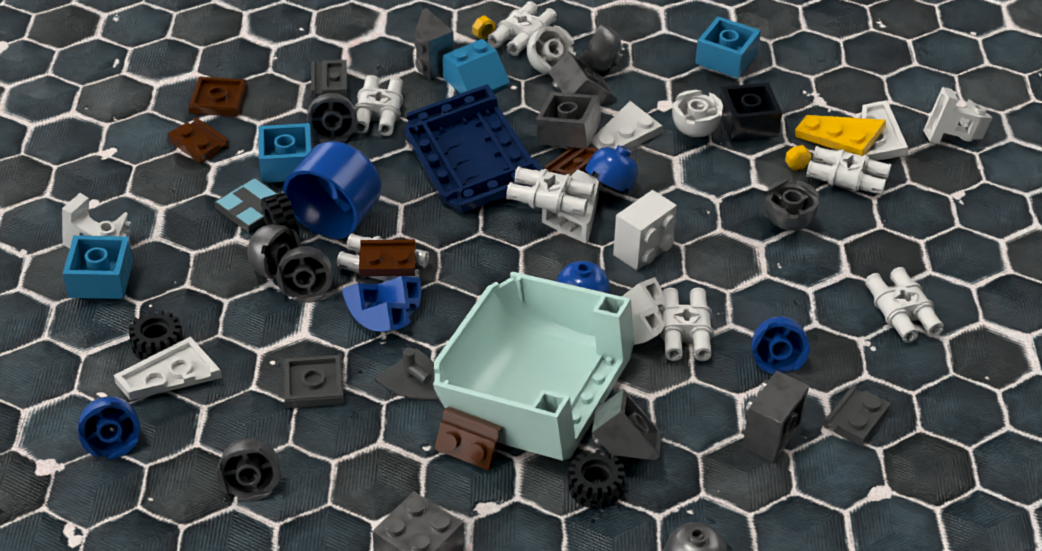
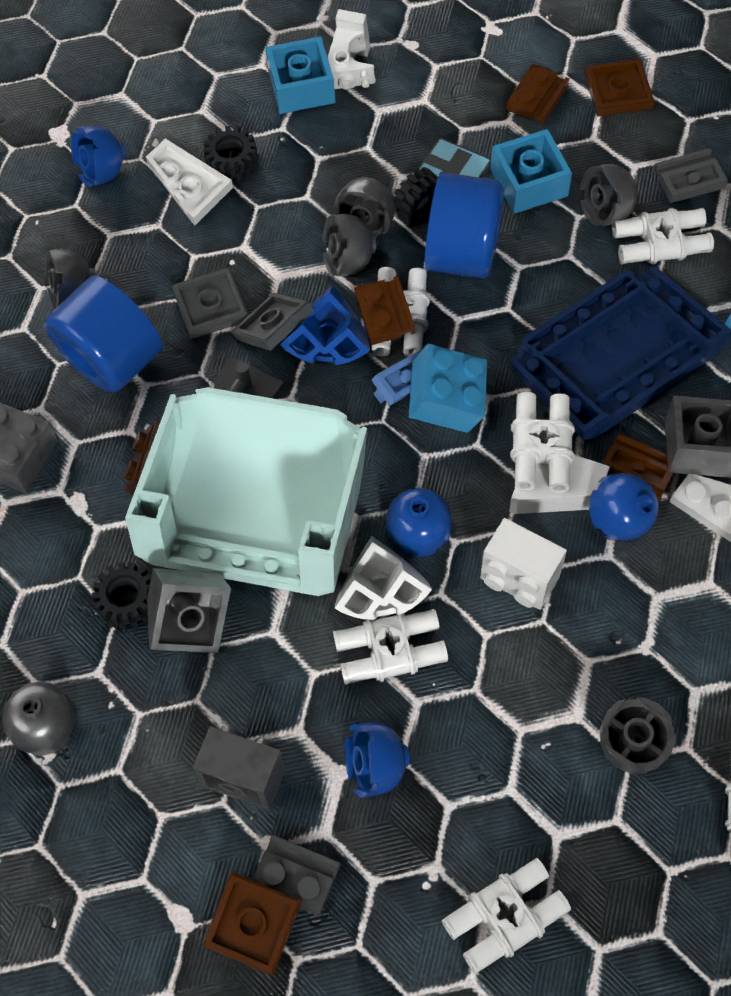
camera: 80 degrees right, 20 degrees up
none -> blue piece [45,275,163,393]
none -> reddish brown tile [203,871,303,976]
none -> dark grey tile [231,293,314,351]
none -> medium blue hinge [372,350,421,406]
none -> dark azure brick [409,344,487,433]

